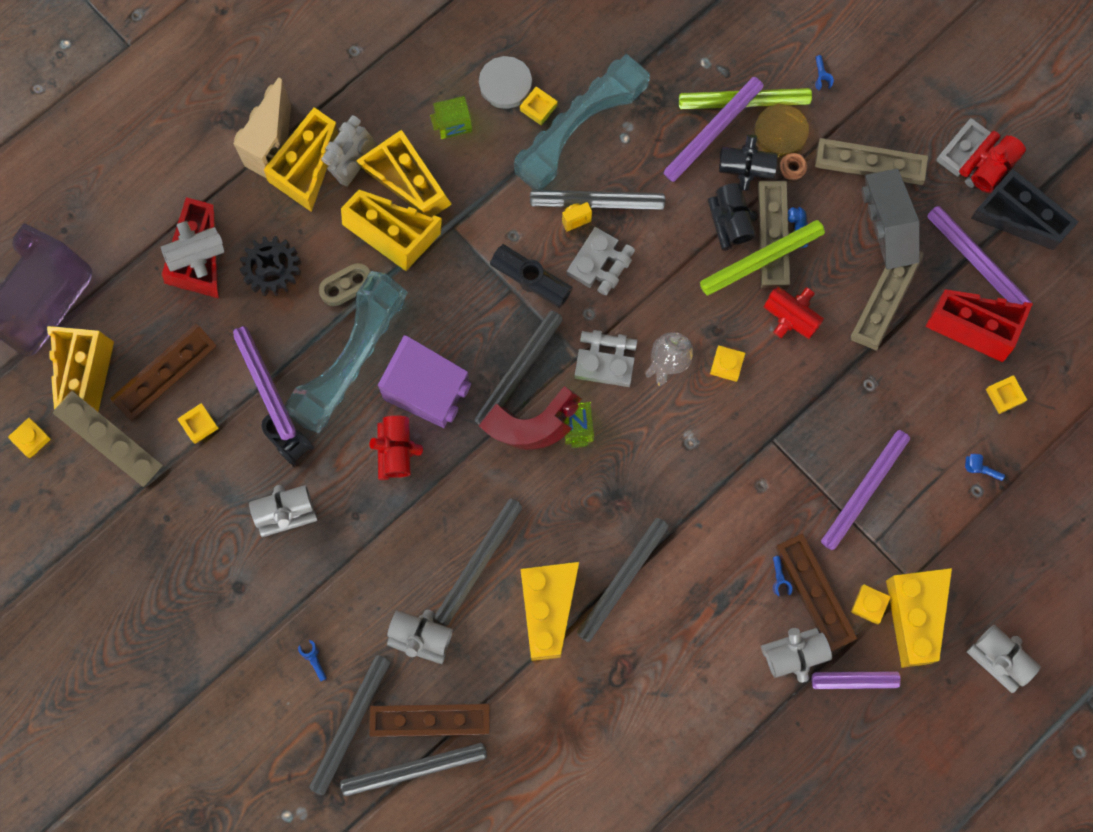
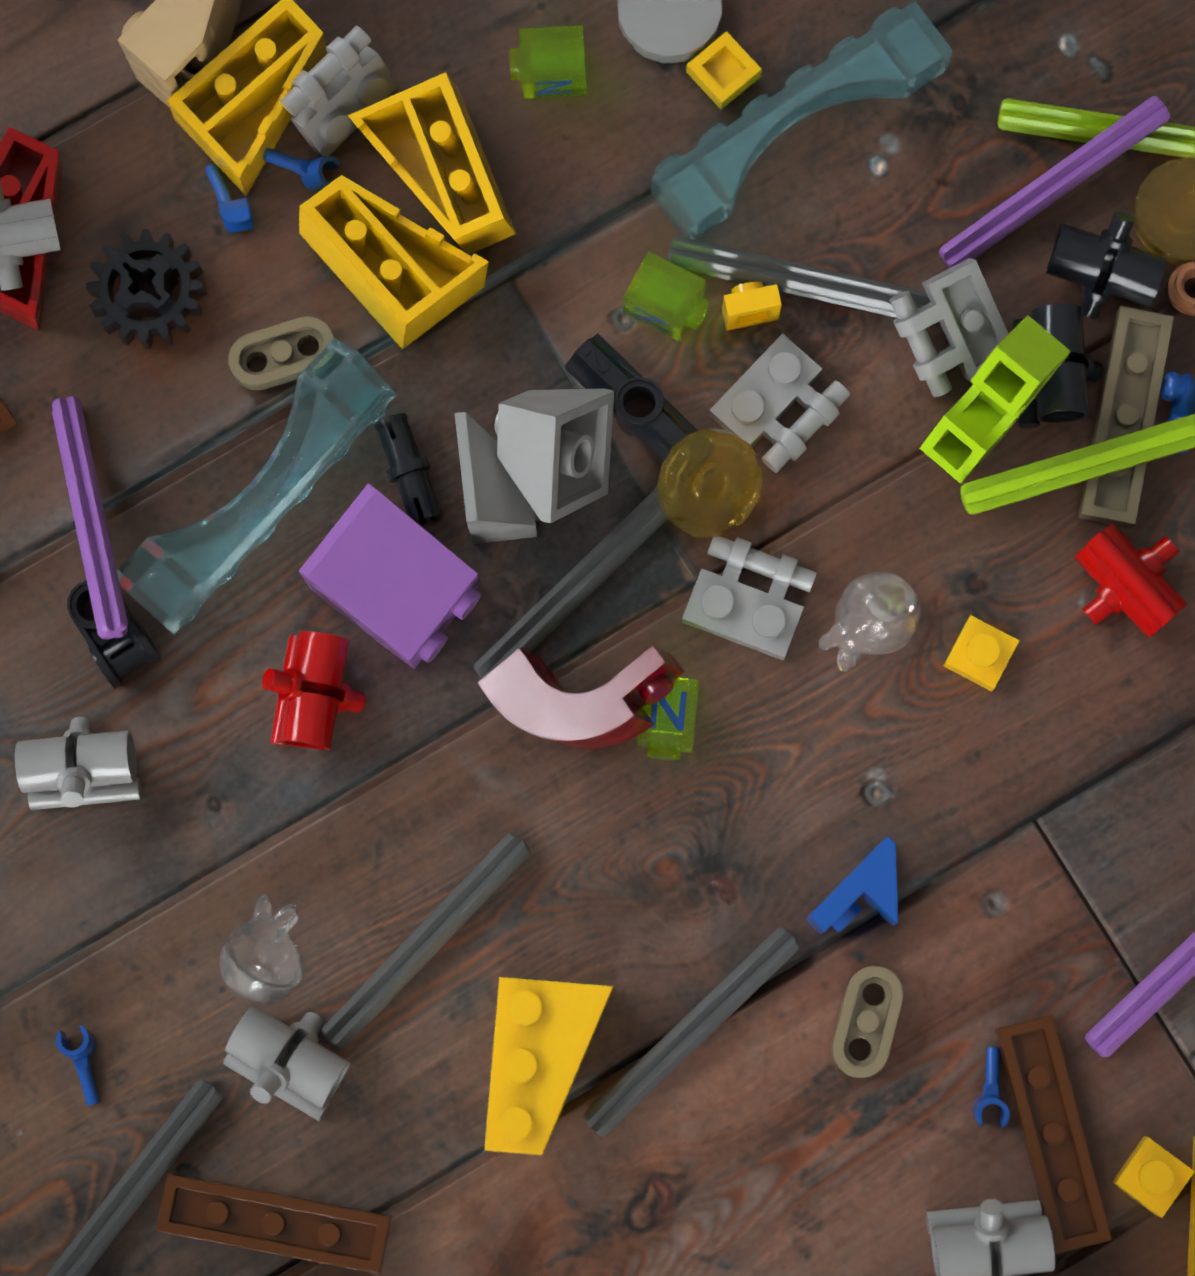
camera: 15 degrees right, 5 degrees up
none -> blue hand [205,164,254,232]
none -> clear piece [219,894,304,1006]
none -> blue hand [263,148,341,191]
none -> black pin [374,413,443,525]
none -> light grey slope [454,412,540,544]
none -> light grey slope [495,388,614,523]
none -> clear neon green brick [623,251,710,341]
none -> clear yellow tile [657,428,763,538]
none -> blue slope [806,836,898,935]
none -> dark tan plate [831,966,903,1078]
none -> light grey plate [889,258,1008,397]
none -> lime arch [919,315,1071,484]

